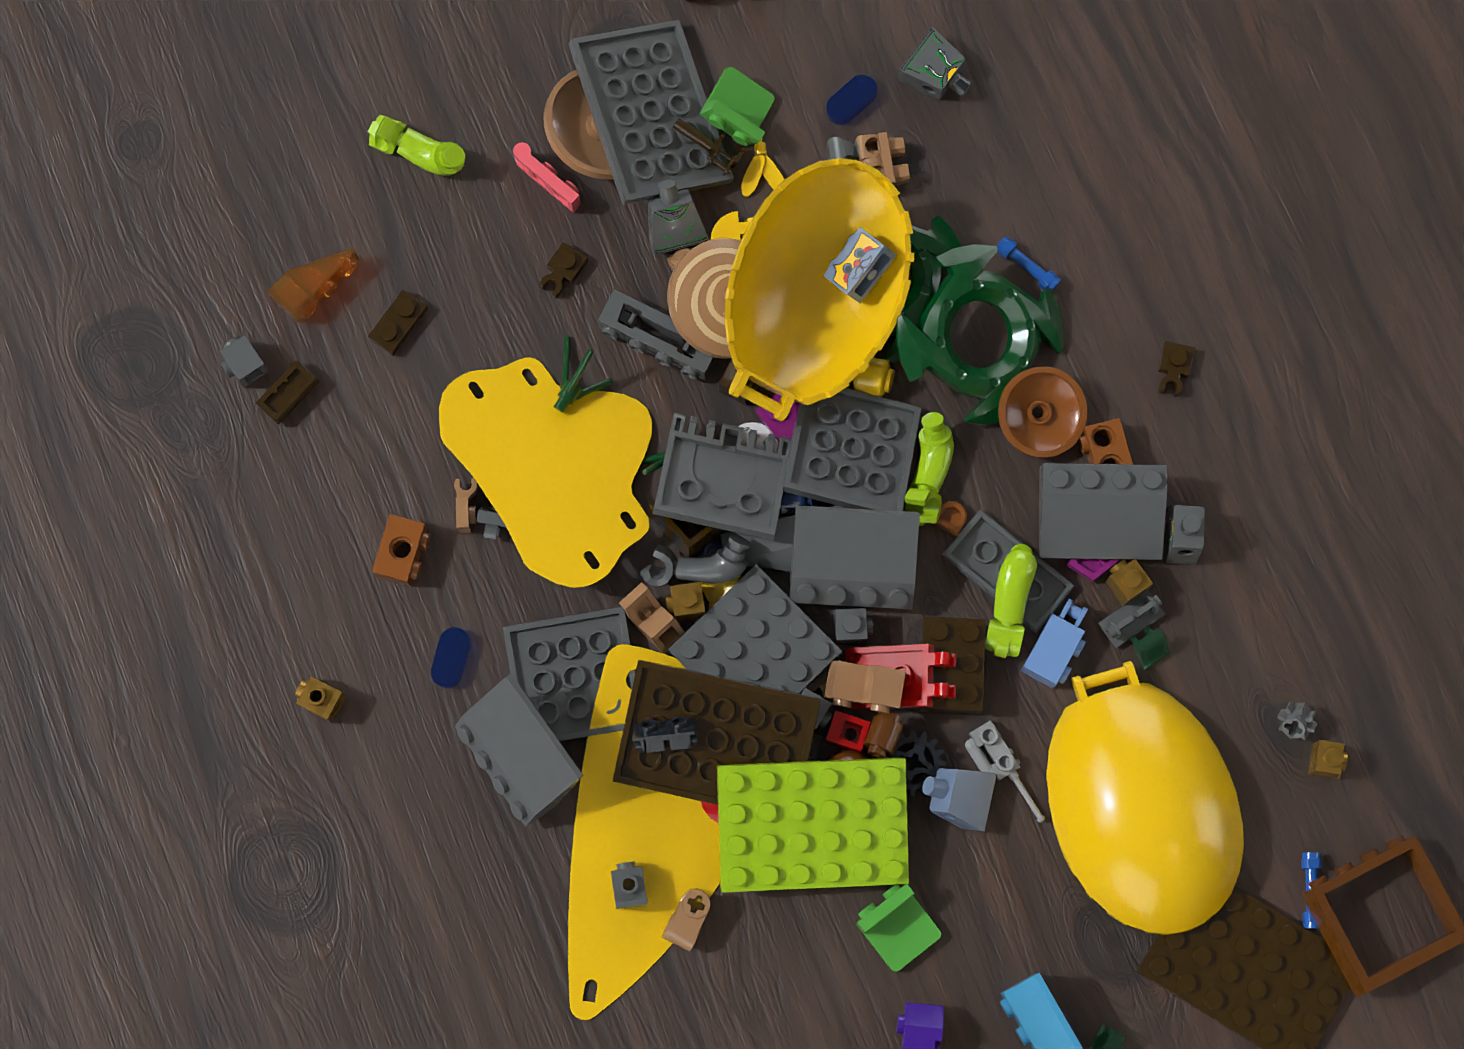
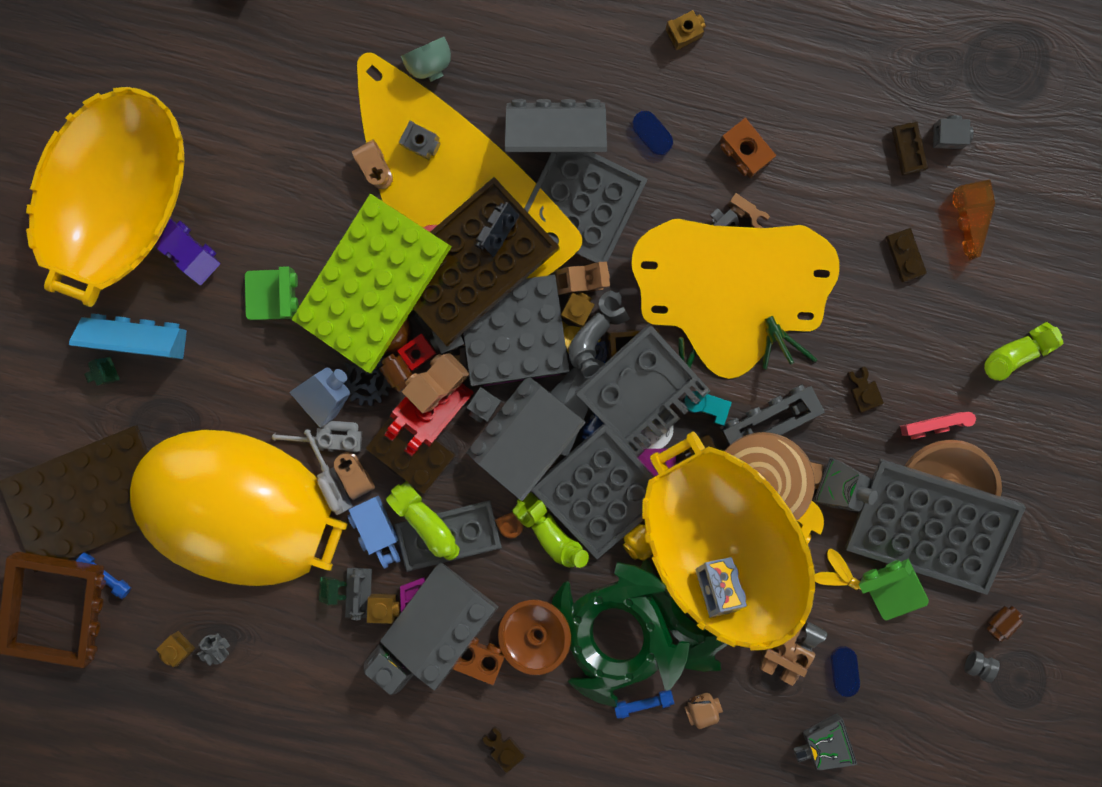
camera: 125 degrees right, 10 degrees up
dark brown piece [672,118,747,176] -> none
none -> light grey piece [304,429,353,515]
none -> medium nougat piece [334,452,375,500]
none -> sand green cylinder [401,36,451,82]
none -> teal leg [683,391,732,426]
none -> medium nougat head [685,693,723,729]

